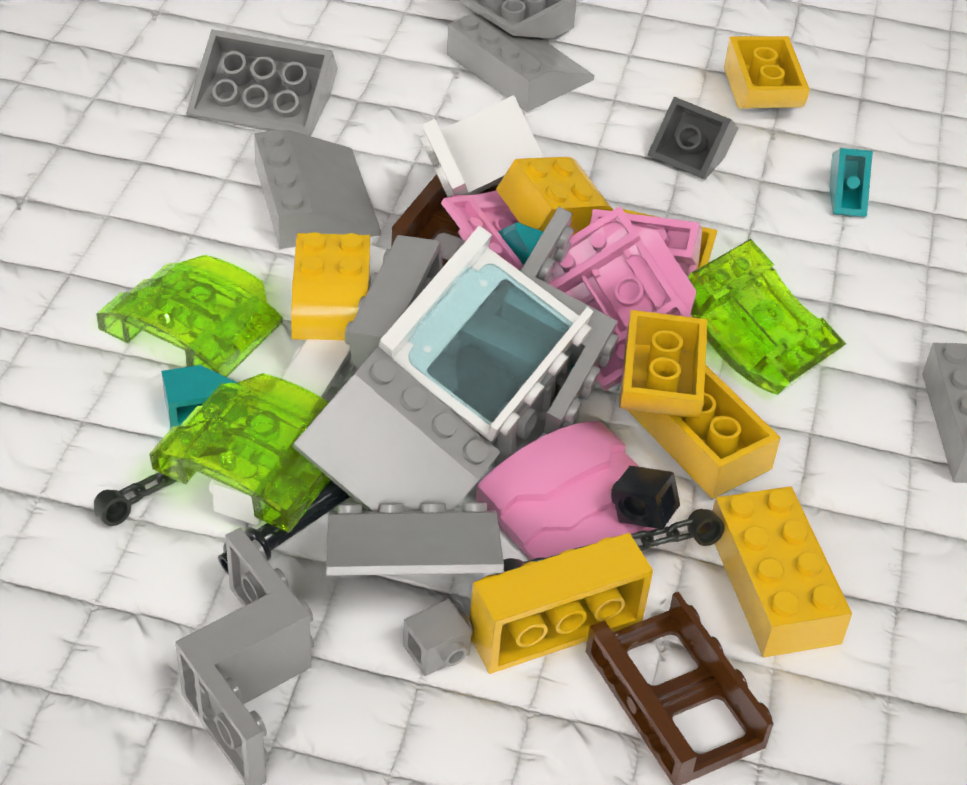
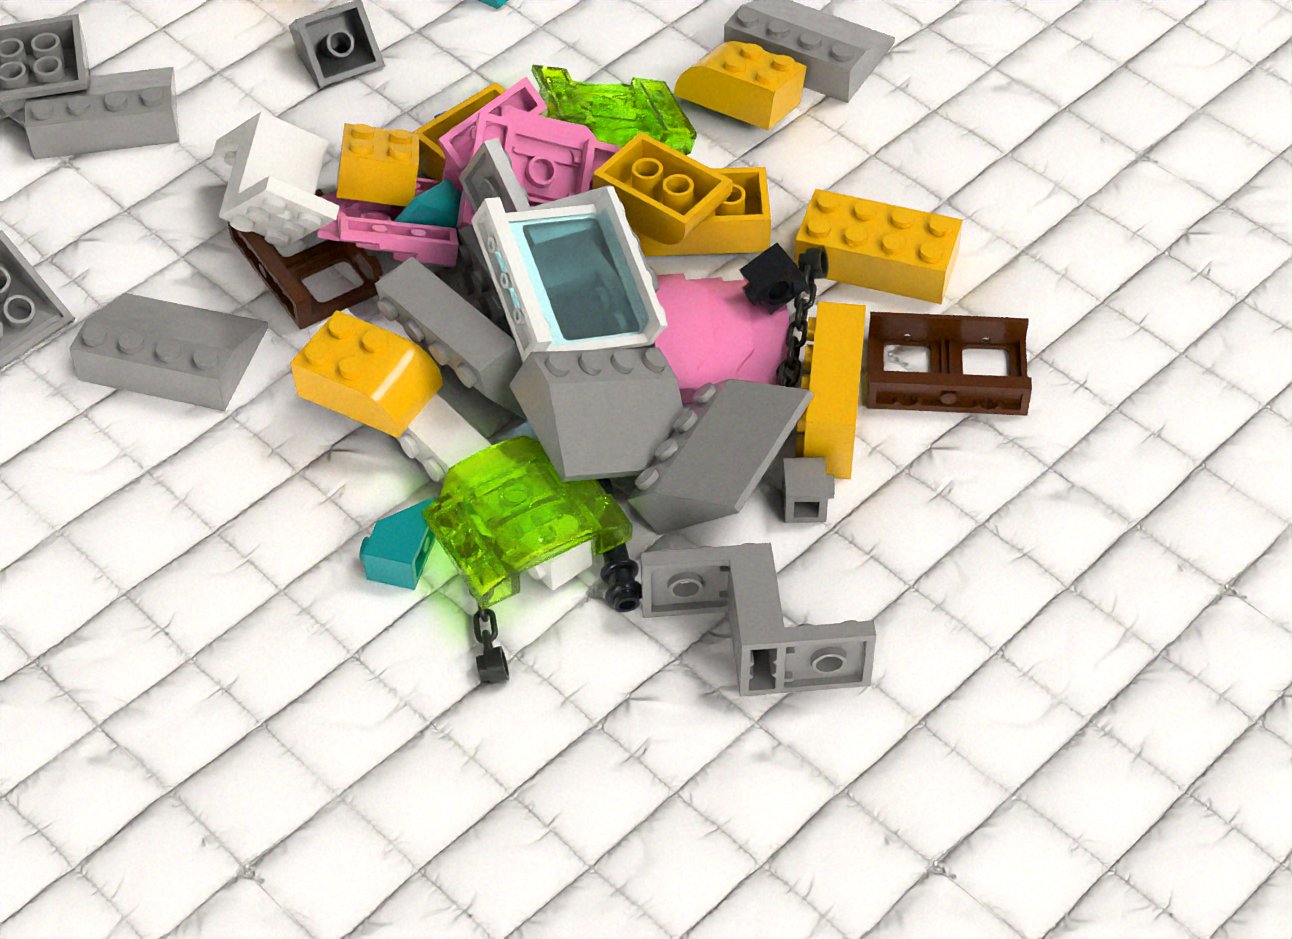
camera: 55 degrees left, 5 degrees up
clear neon green slope [96,255,283,377] -> none
none -> yellow brick [674,41,807,130]

